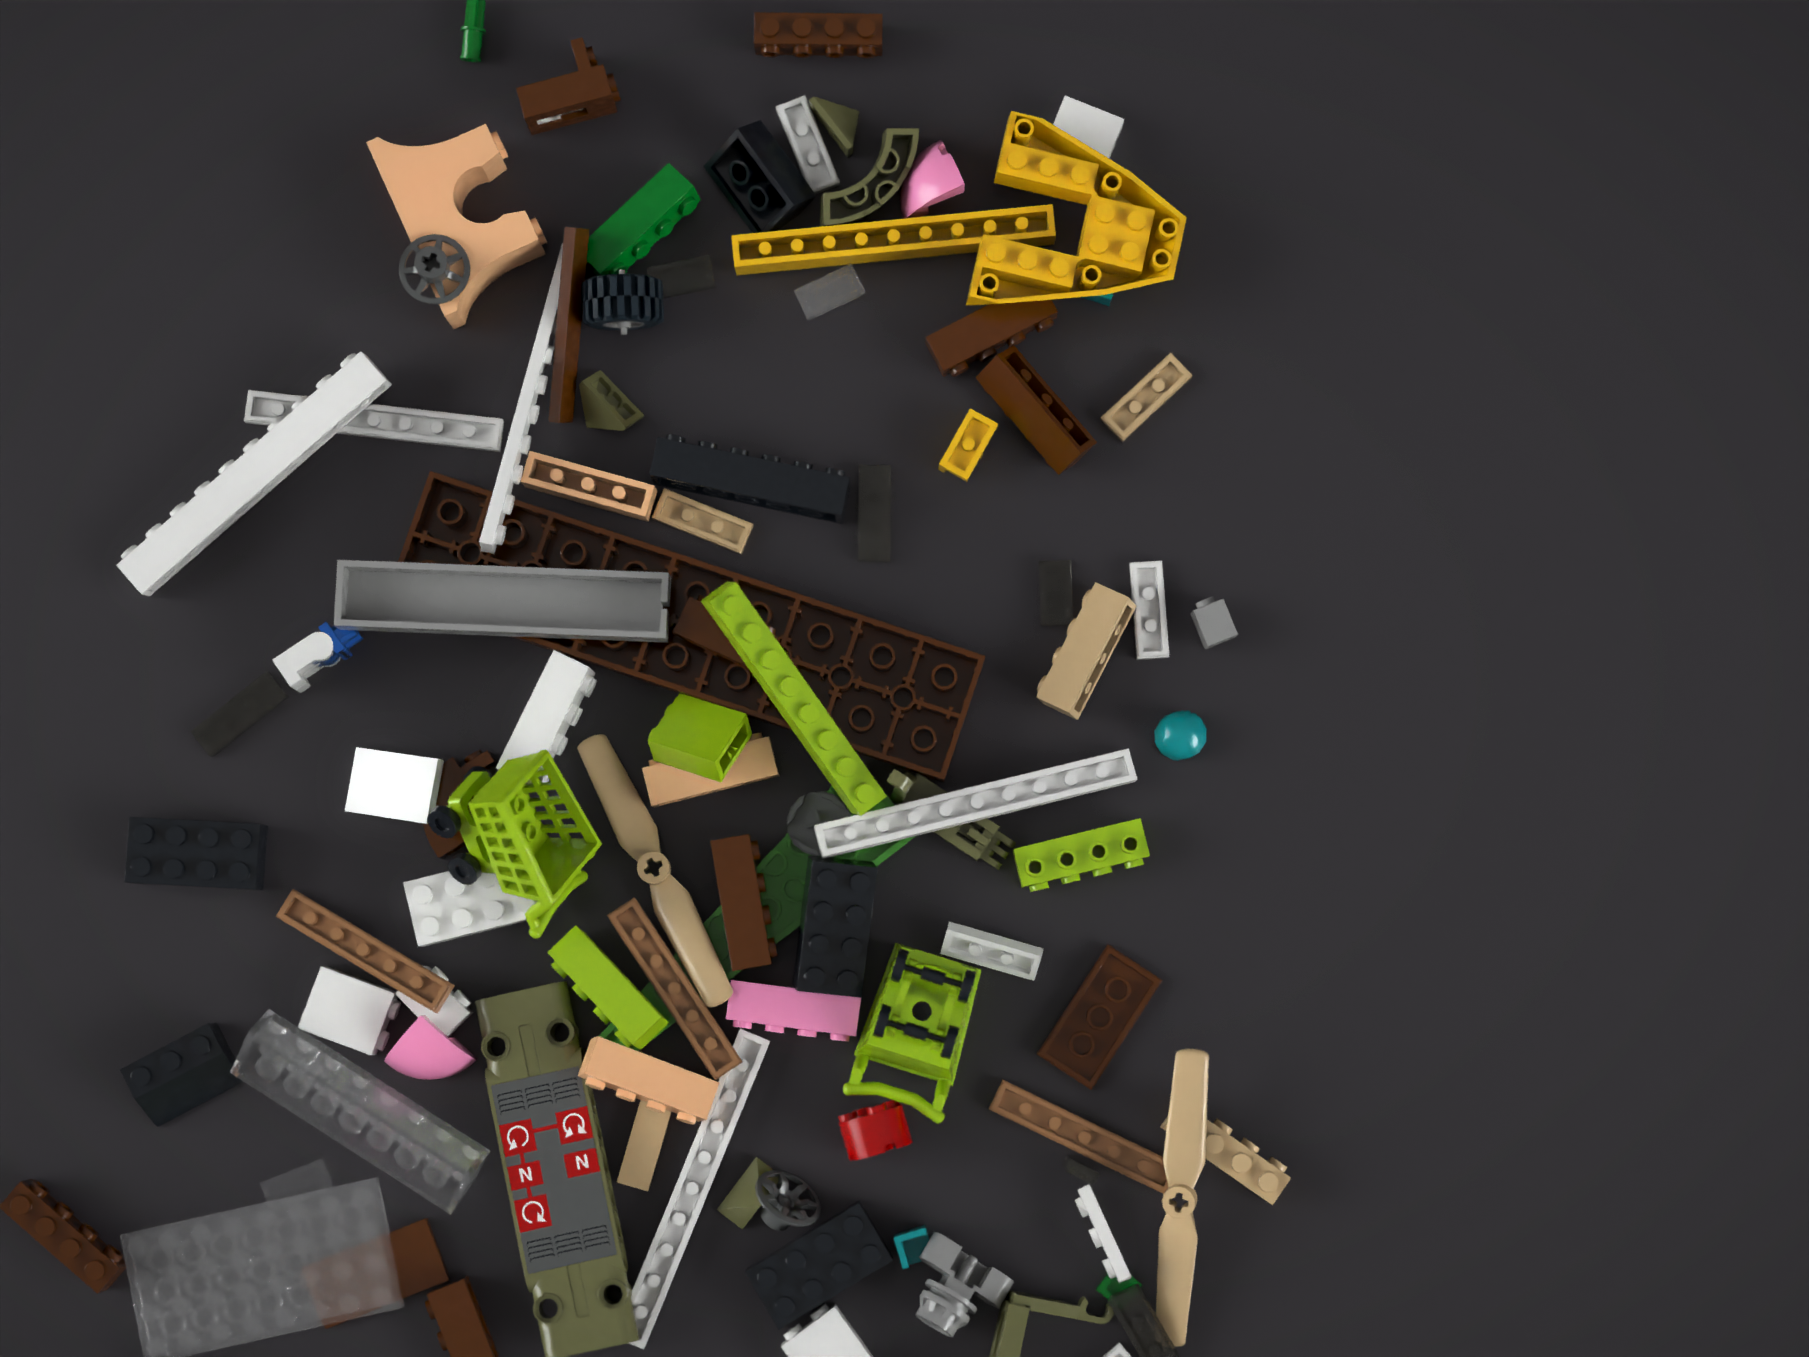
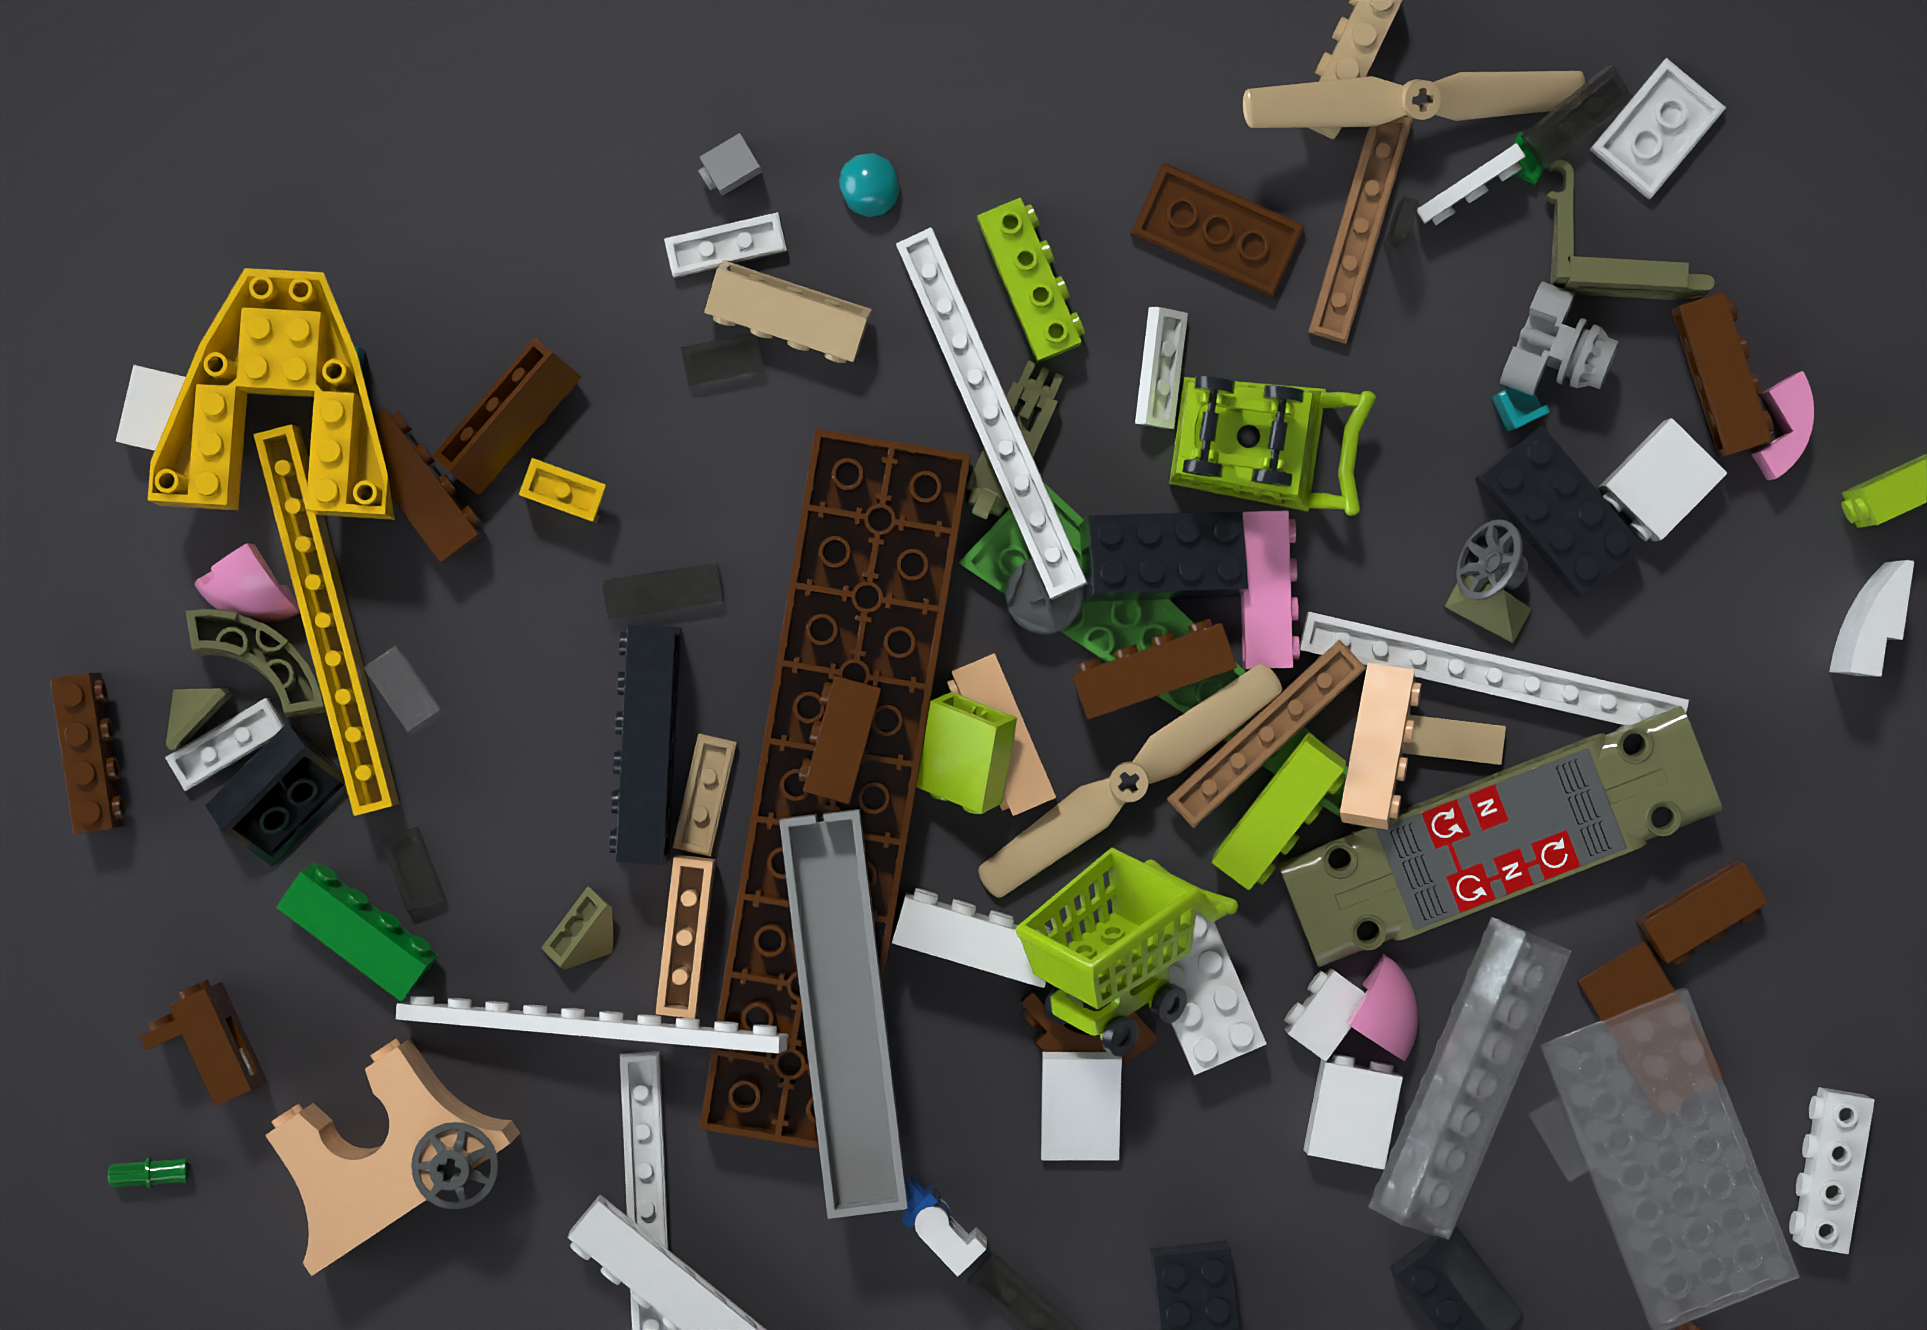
camera: 95 degrees left, 5 degrees up
medium nougat tile [276,889,455,1014] -> none
reddish brown tile [548,227,589,423] -> none
black wheel [582,270,664,335] -> none
lime brick [701,581,887,816] -> none
red brick [838,1100,913,1161] -> none
tan tile [1100,353,1193,442] -> none

